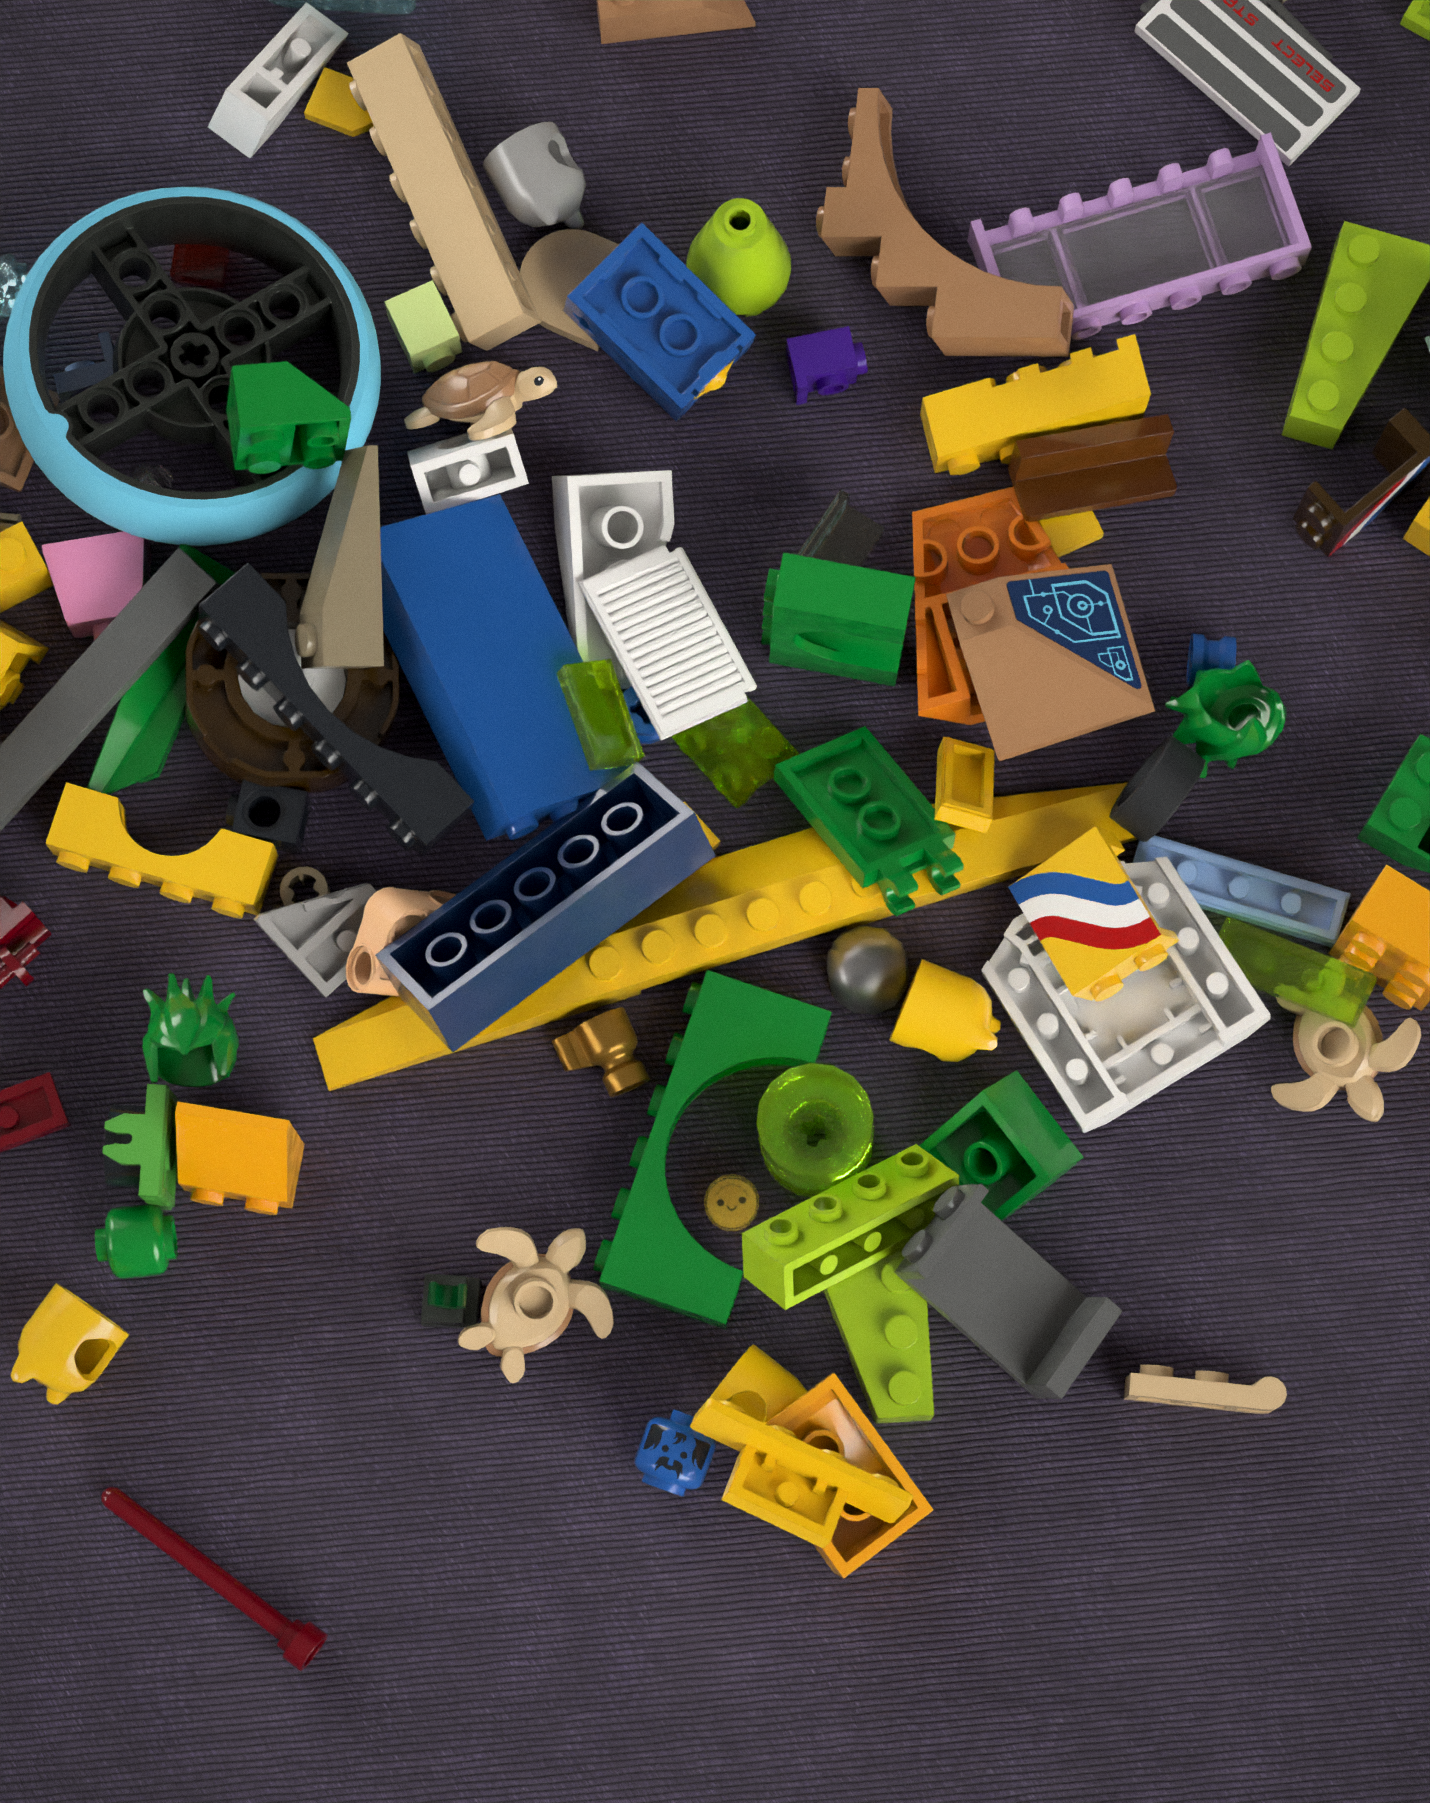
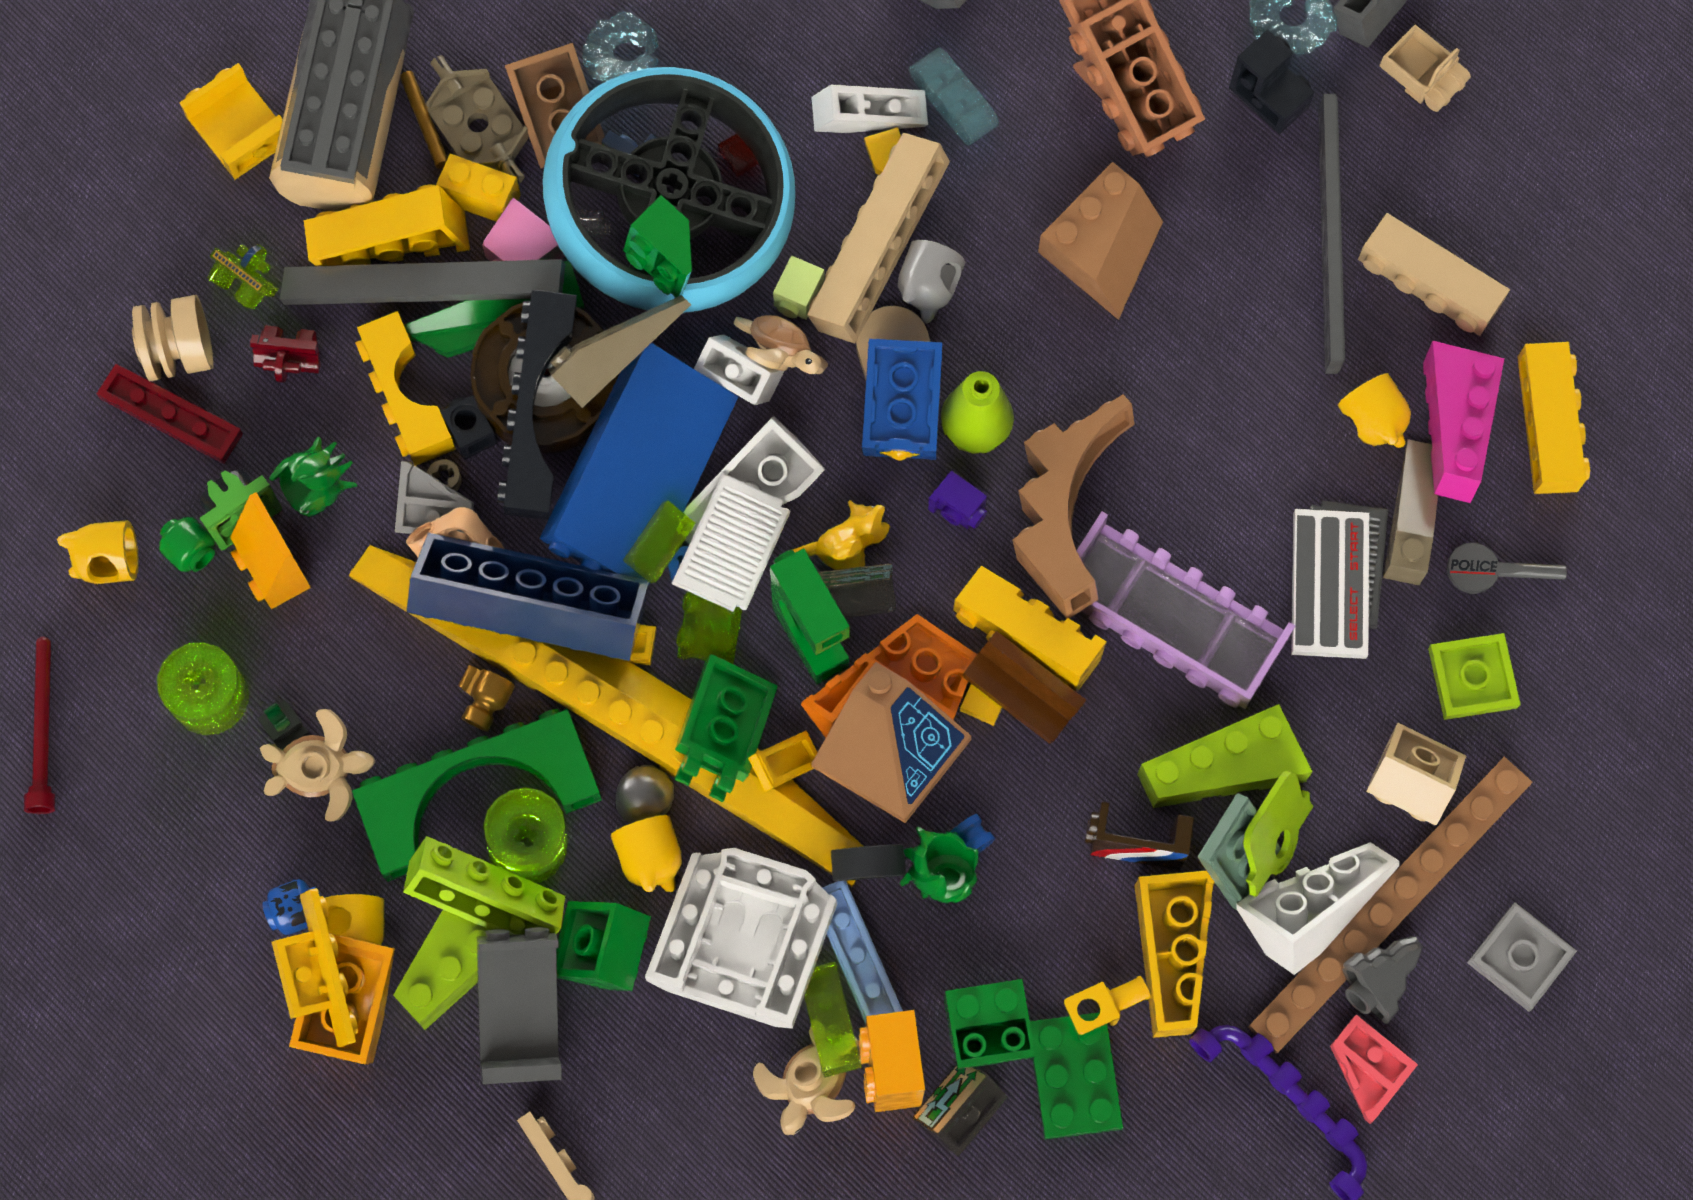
camera: 50 degrees right, 5 degrees down
clear yellow tile [704,1174,759,1231] -> none
panel [1008,826,1180,1002] -> none
none -> clear neon green wheel [157,642,249,735]
none -> yellow animal [792,500,890,571]

